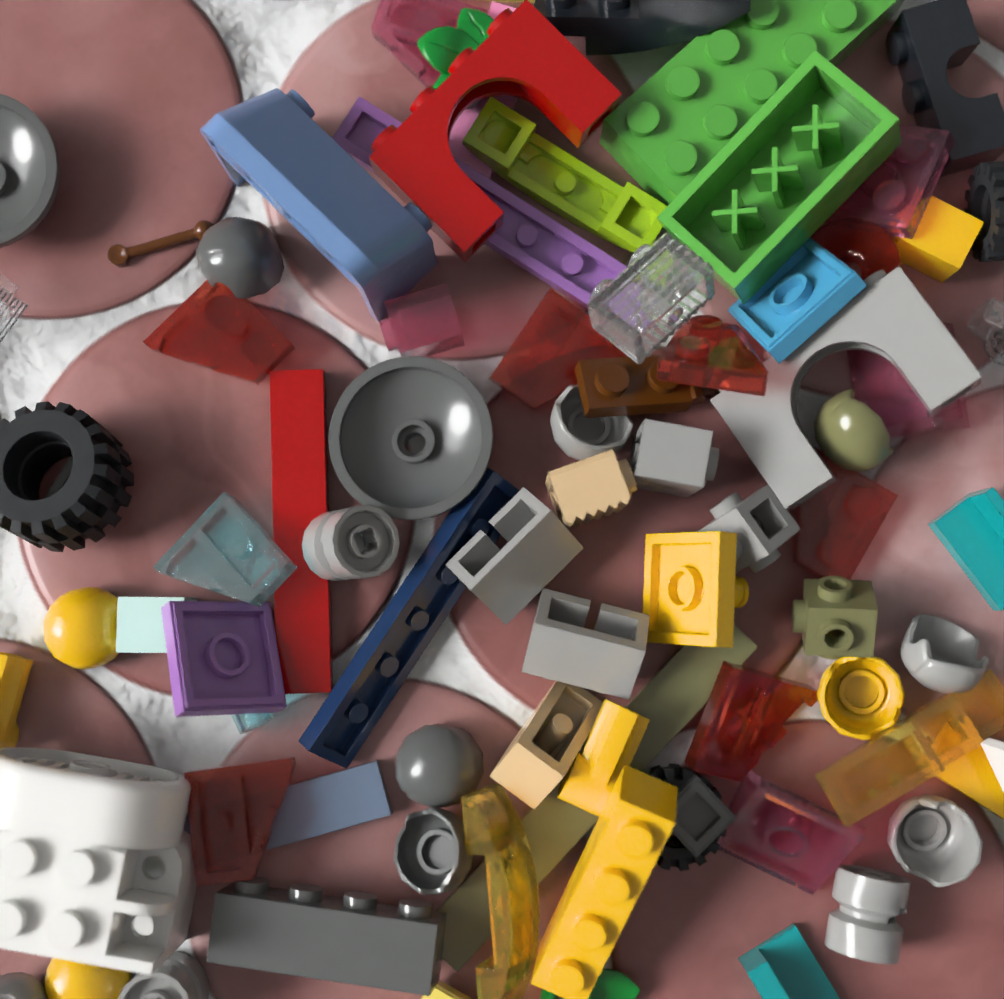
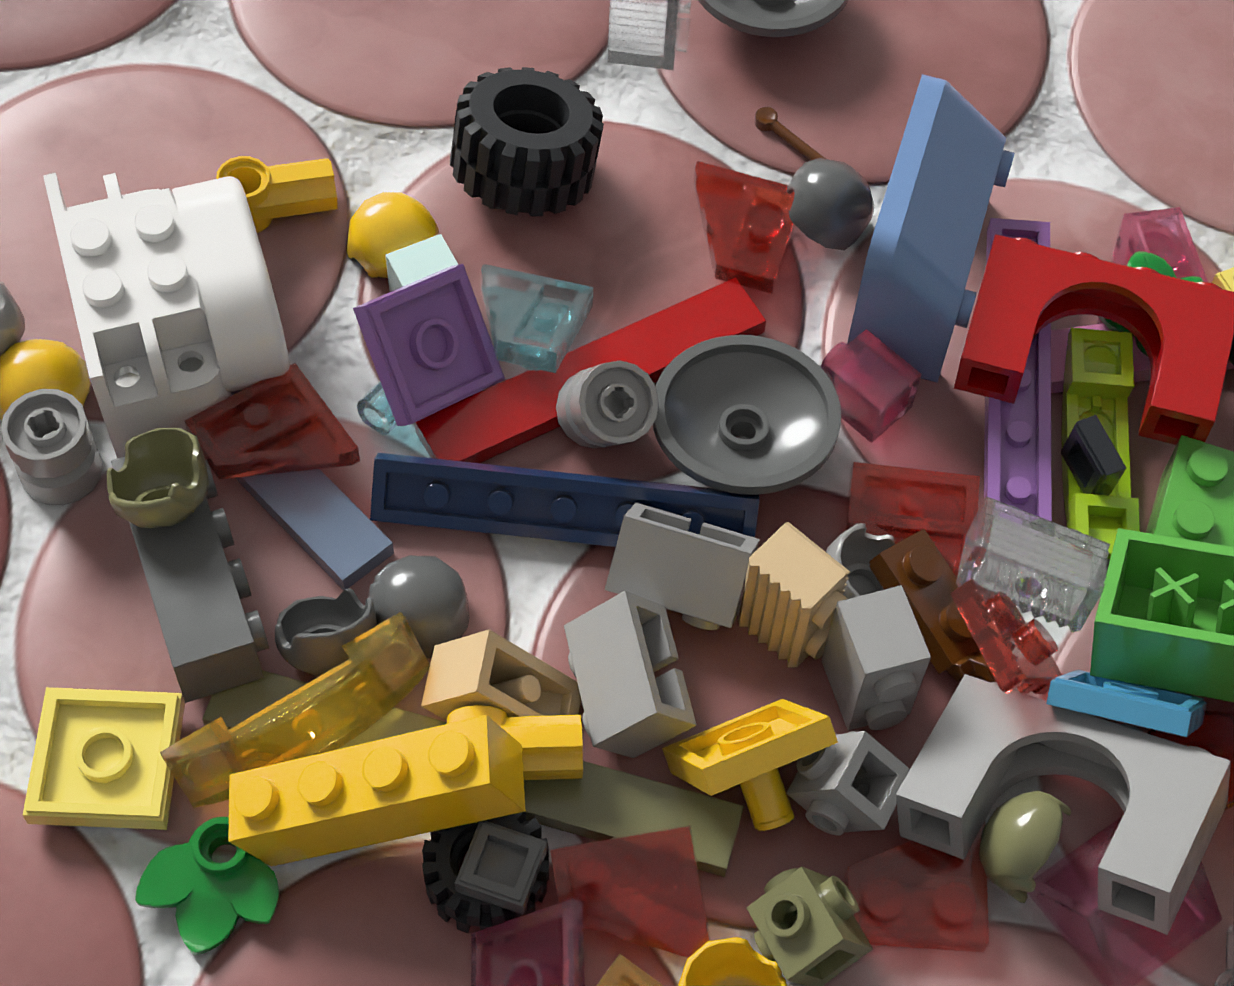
camera: 55 degrees right, 25 degrees down
none -> olive hair [107,428,209,528]
none -> black tile [1061,415,1126,496]

